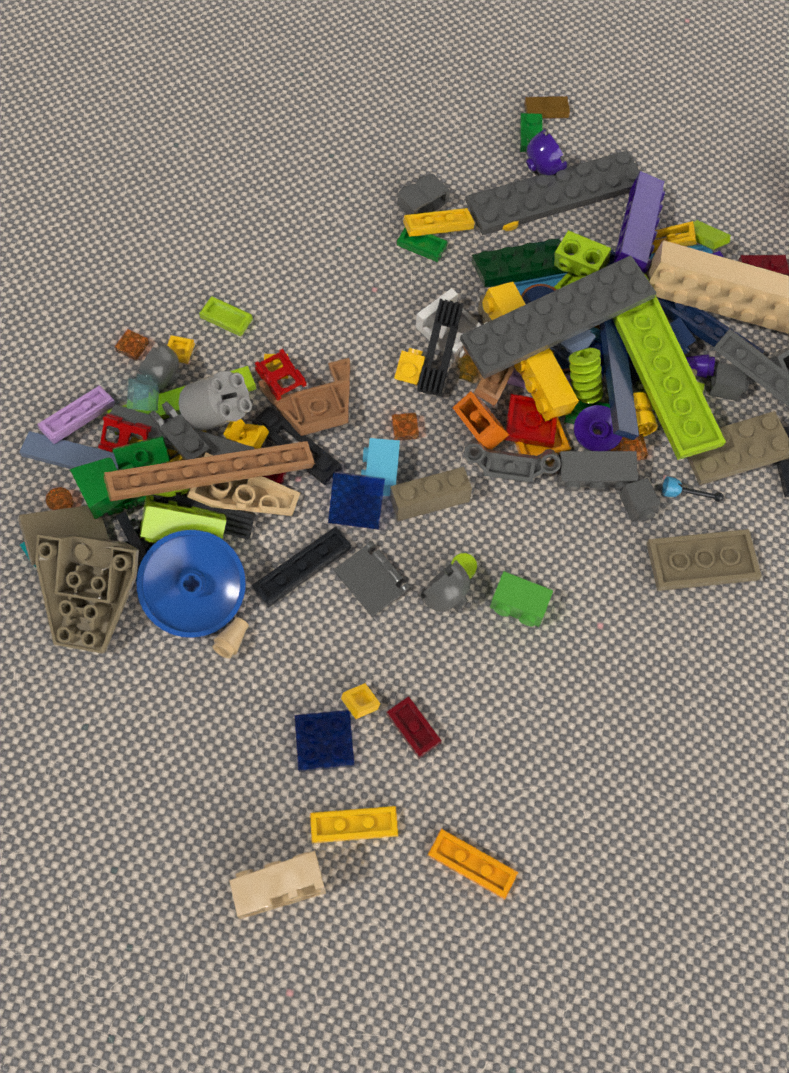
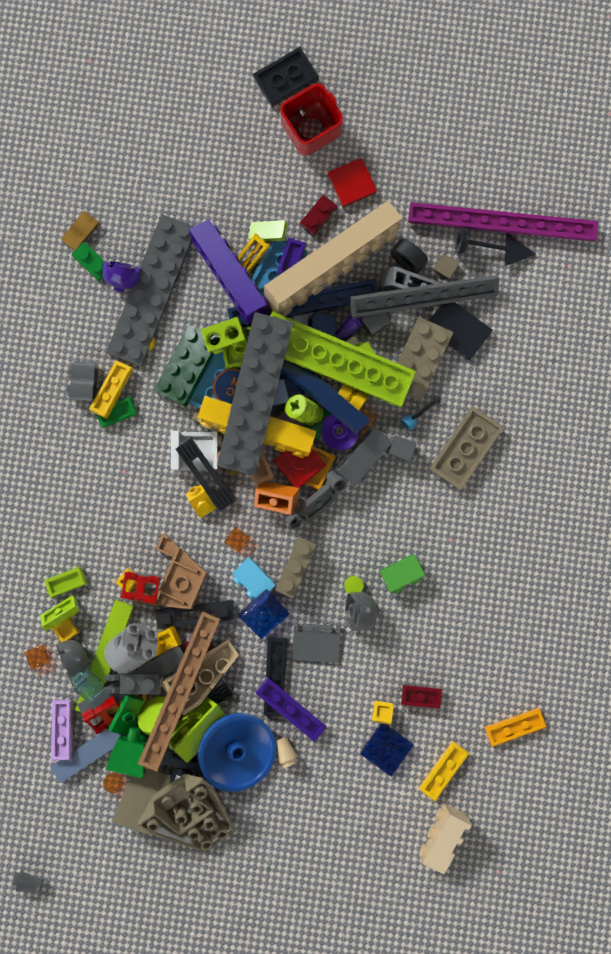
camera: 40 degrees left, 20 degrees up
none -> lime plate [40,595,79,632]
none -> dark purple plate [255,677,327,742]

